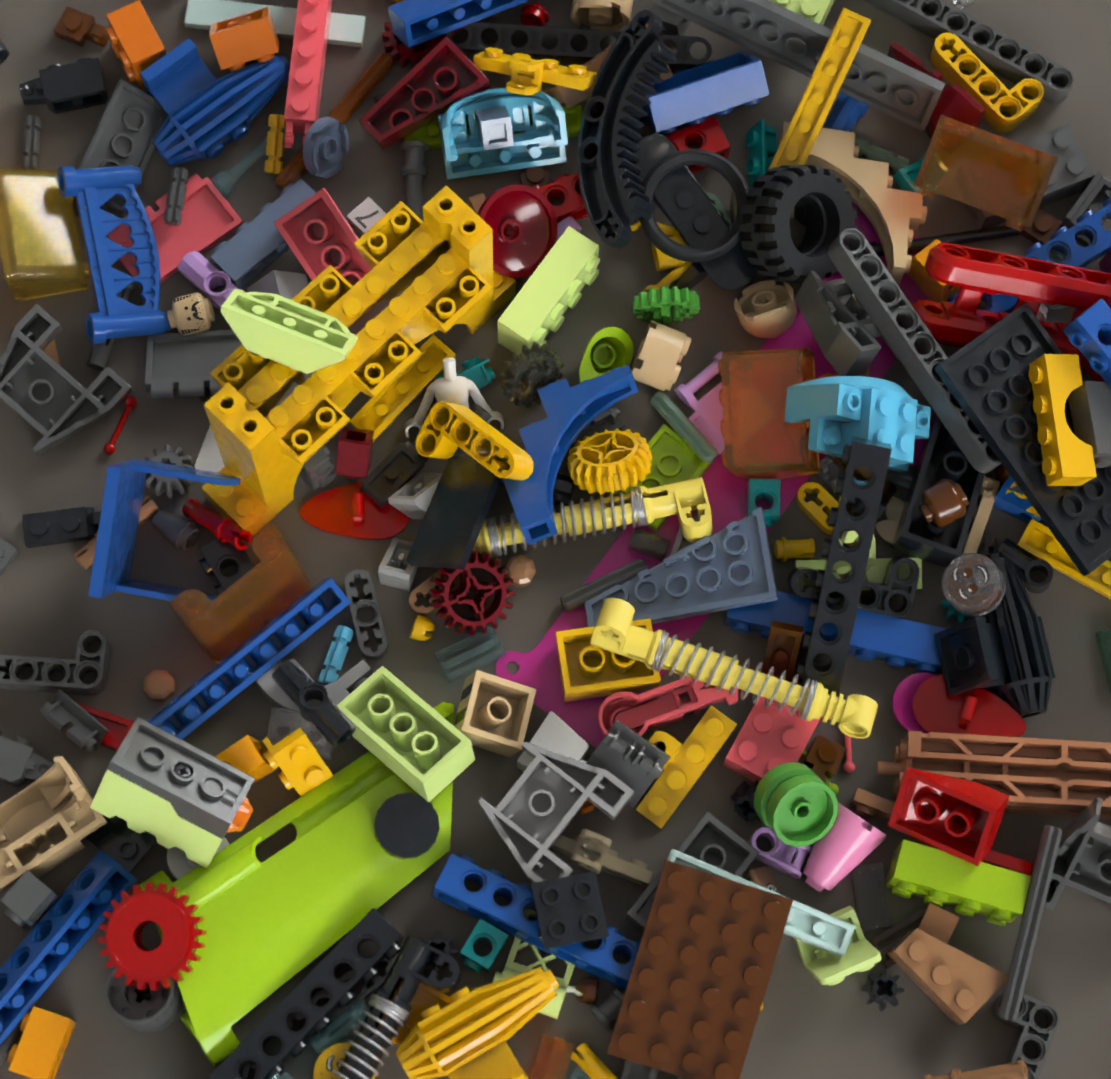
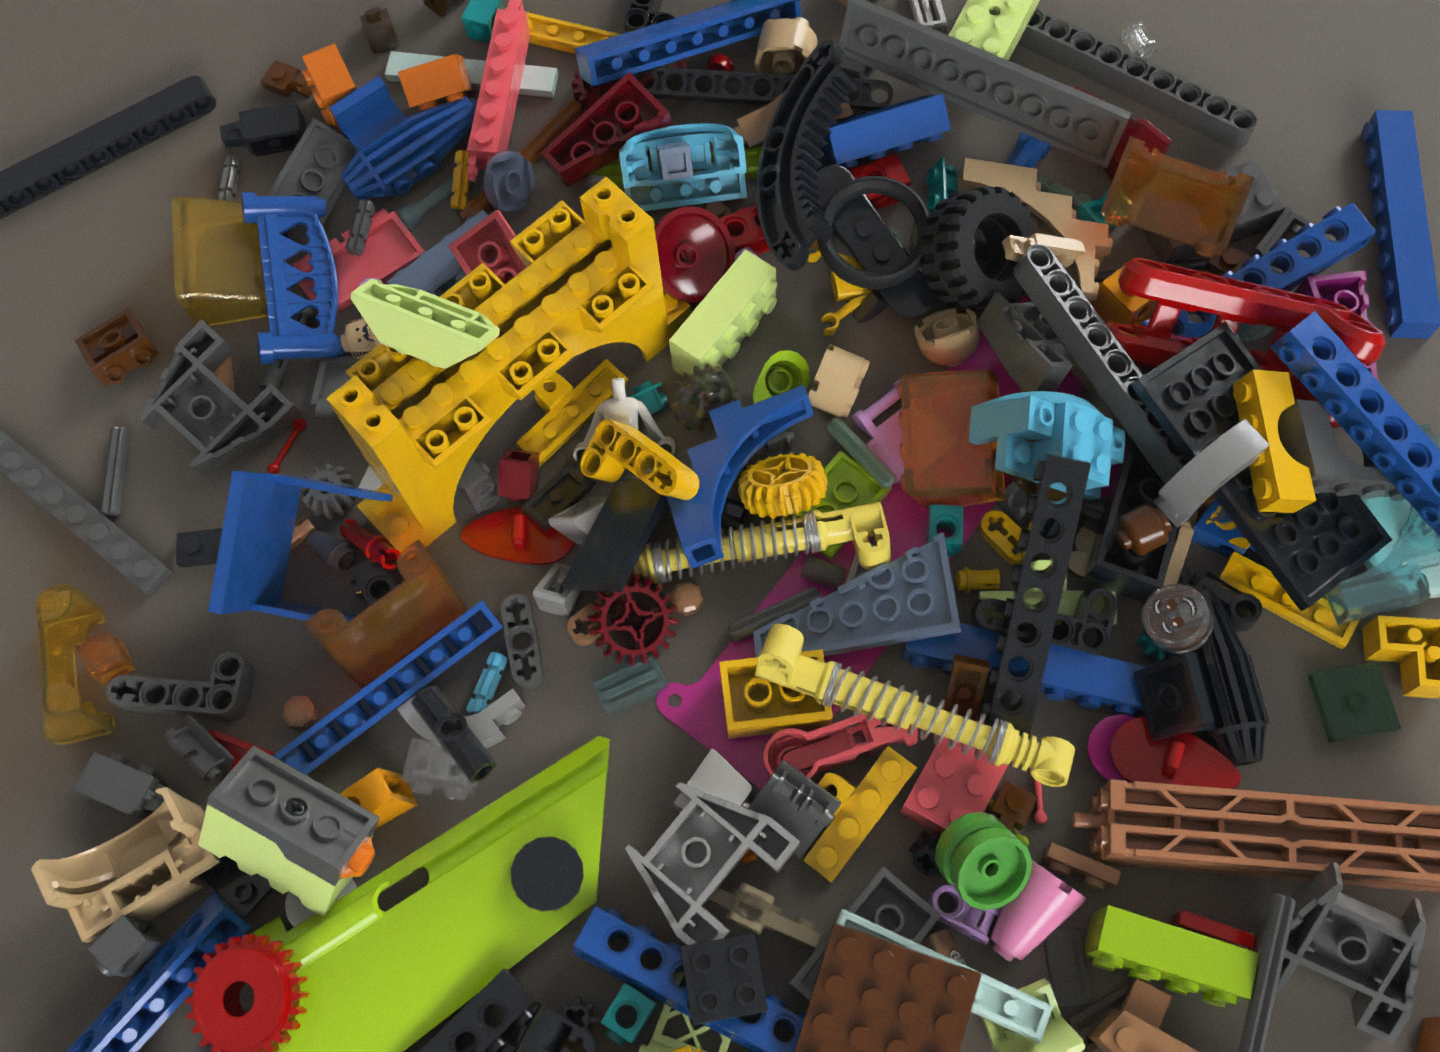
camera: 10 degrees right, 5 degrees down
yellow bracket [262,727,333,797] -> none
yellowish green brick [336,666,475,802] -> none
yellow hinge [409,614,435,641] -> none
tan brick [454,670,536,757] -> none
yellow plate [473,48,596,96] -> none
bright green gear [633,286,700,324] -> none
yellow tile [768,7,872,170] -> none
red slope [888,767,1009,866] -> none
yellow beam [930,32,1044,133] -> none
none -> tan hinge [1002,233,1085,268]
none -> light grey arch [1154,419,1270,527]

